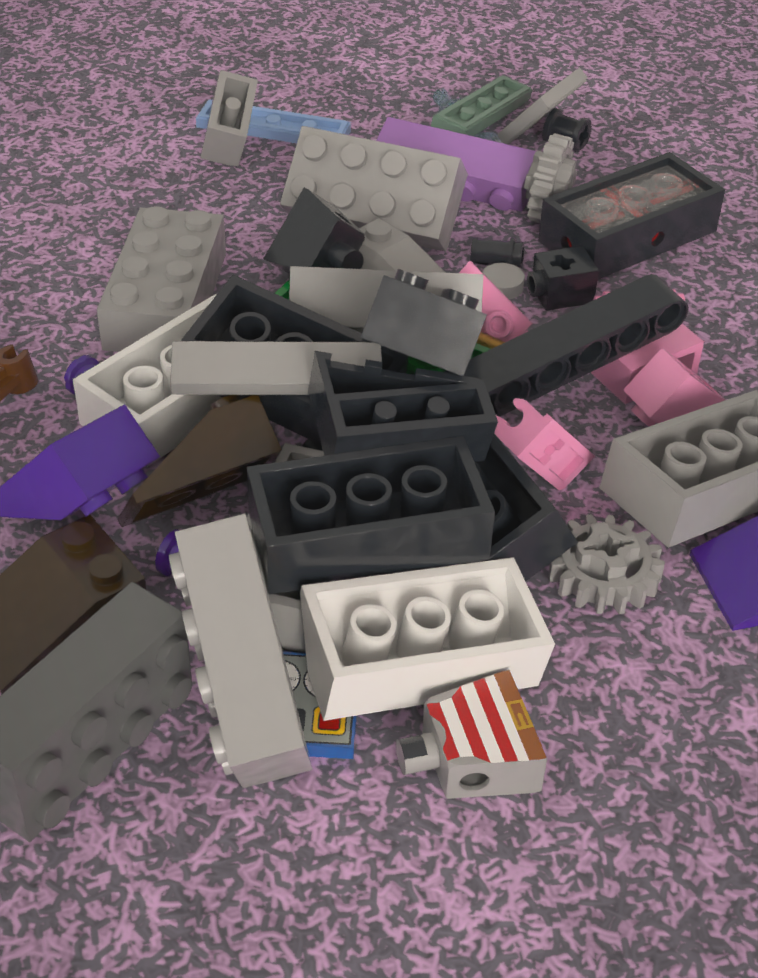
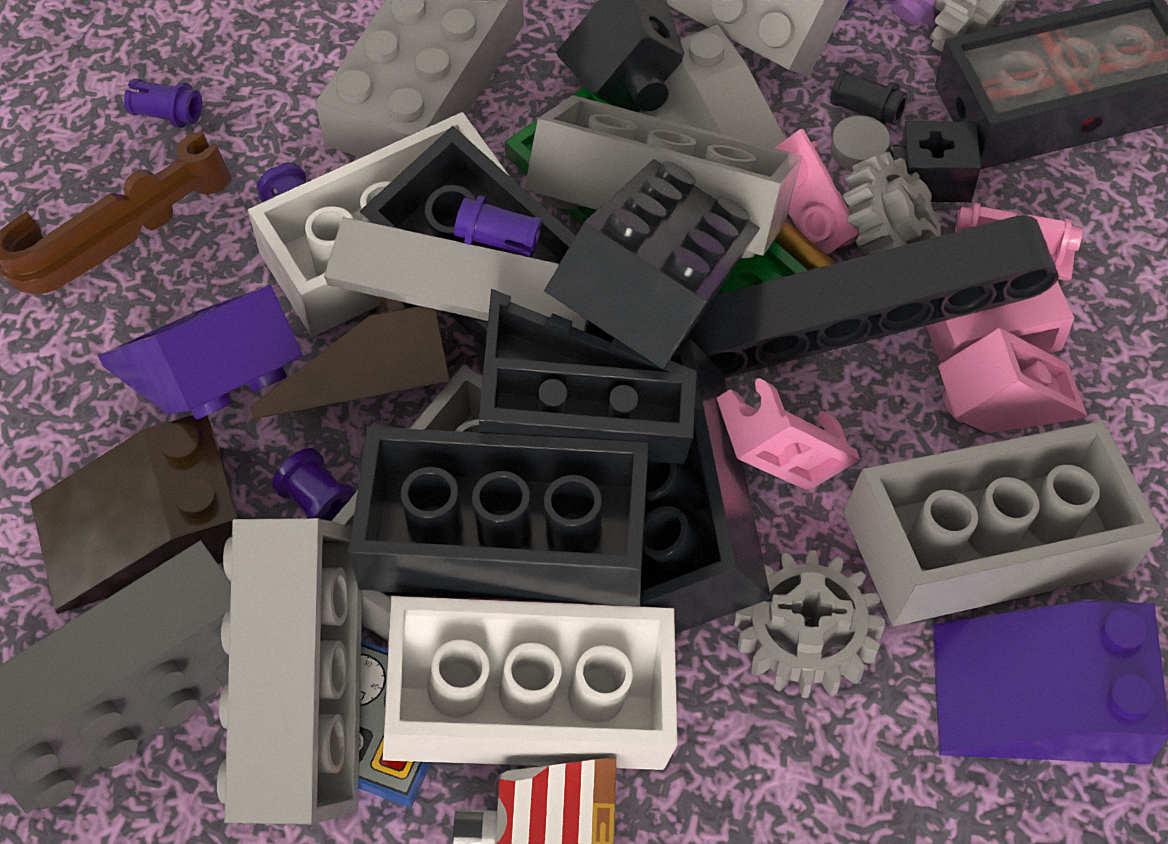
camera: 20 degrees right, 15 degrees up
none -> dark purple pin [454,195,543,258]
none -> light grey gear [843,152,942,255]

